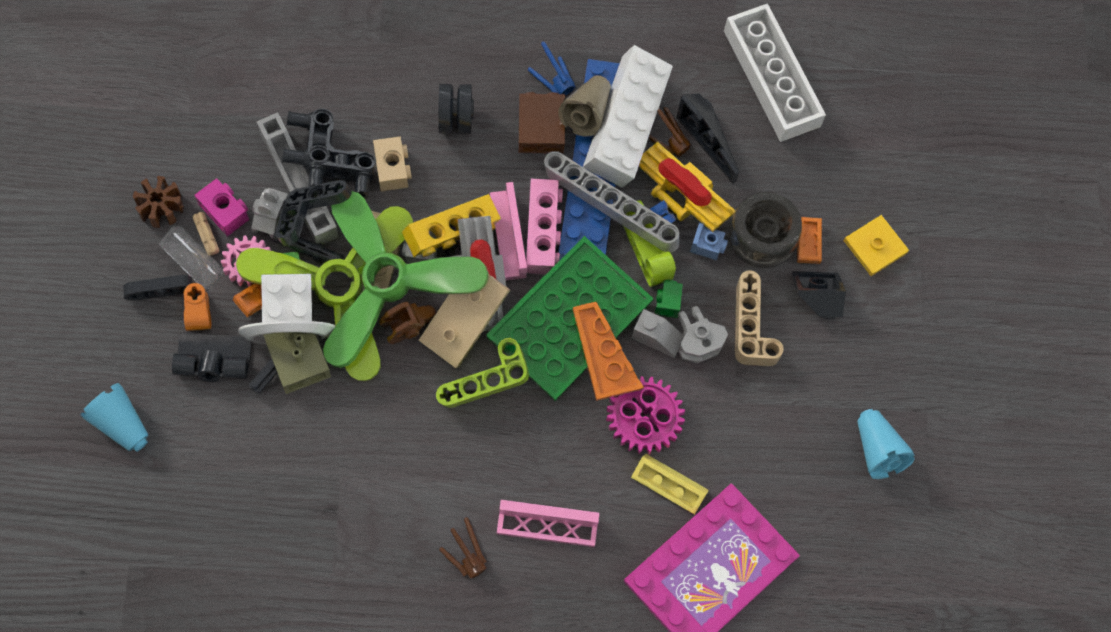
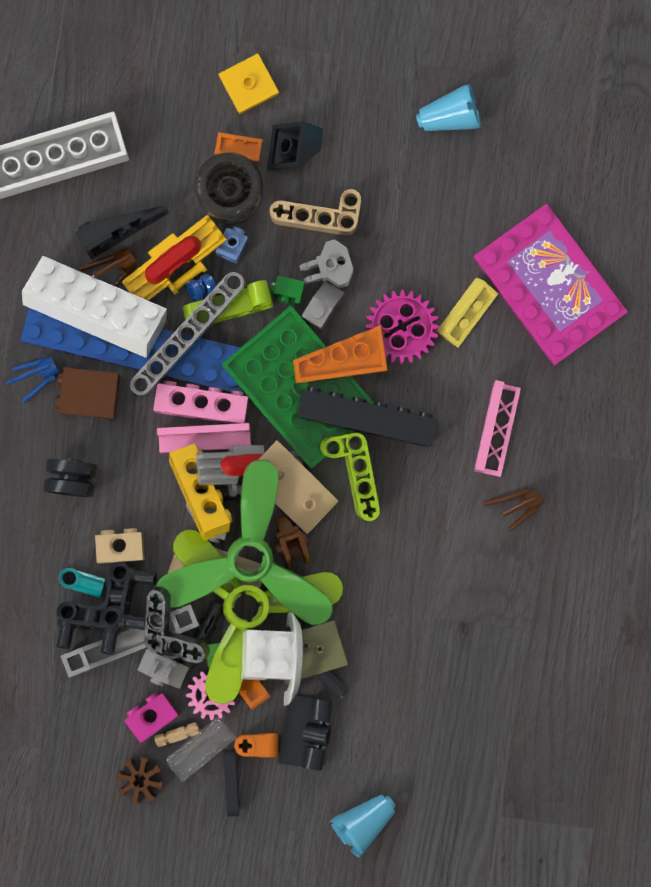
camera: 75 degrees left, 15 degrees up
dark tan cone [558,75,611,136] -> none
none -> teal piece [59,568,106,598]
none -> black brick [295,386,438,448]

